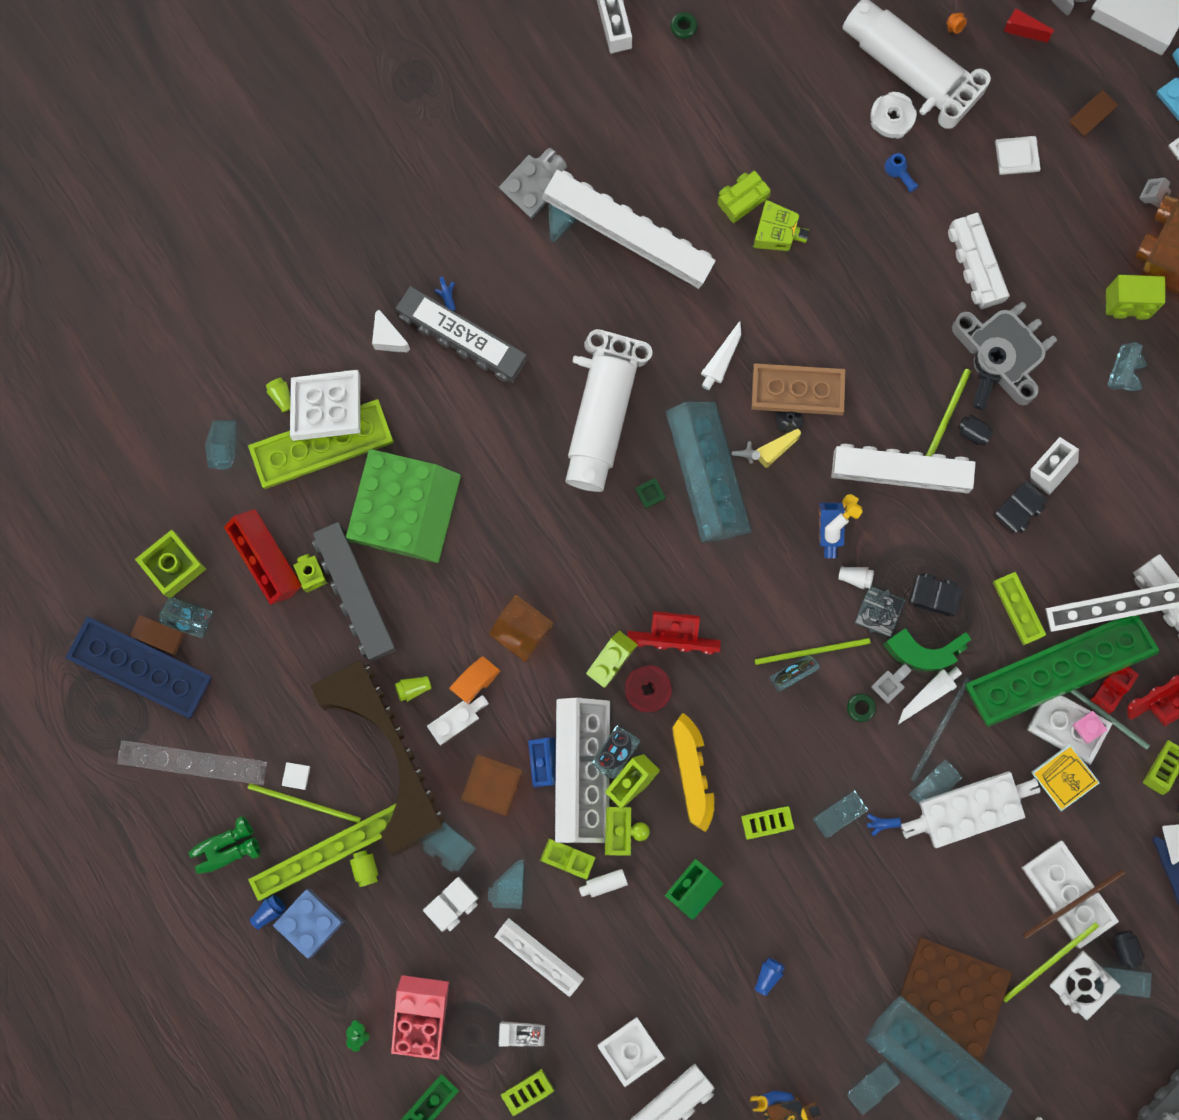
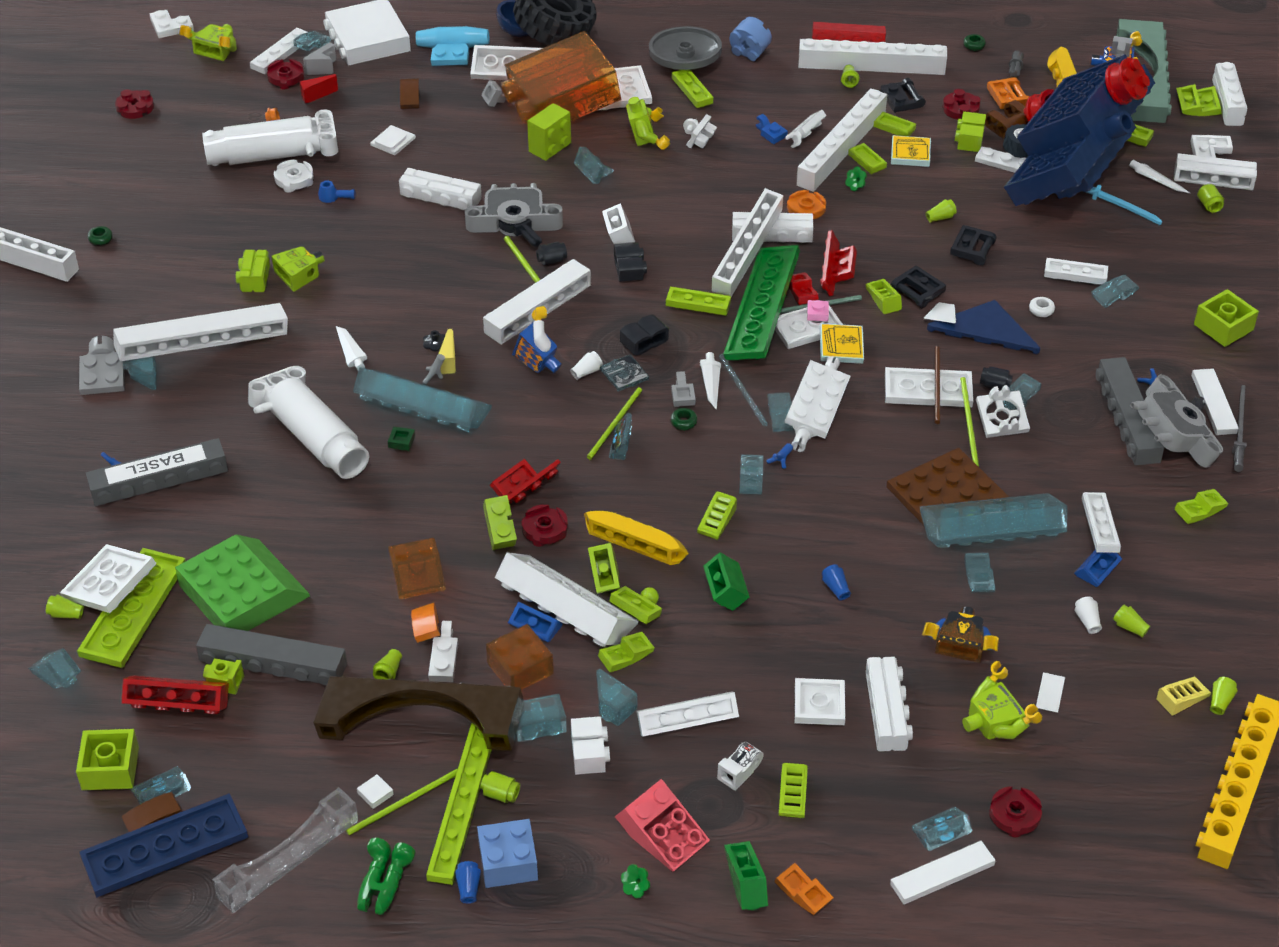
camera: 55 degrees left, 35 degrees down
white slope [372,310,410,352] -> none
white cylinder [579,869,628,897] -> none
slope [591,726,640,778] -> none
medium nougat plate [751,364,845,415] -> none
green arch [883,628,971,672] -> none

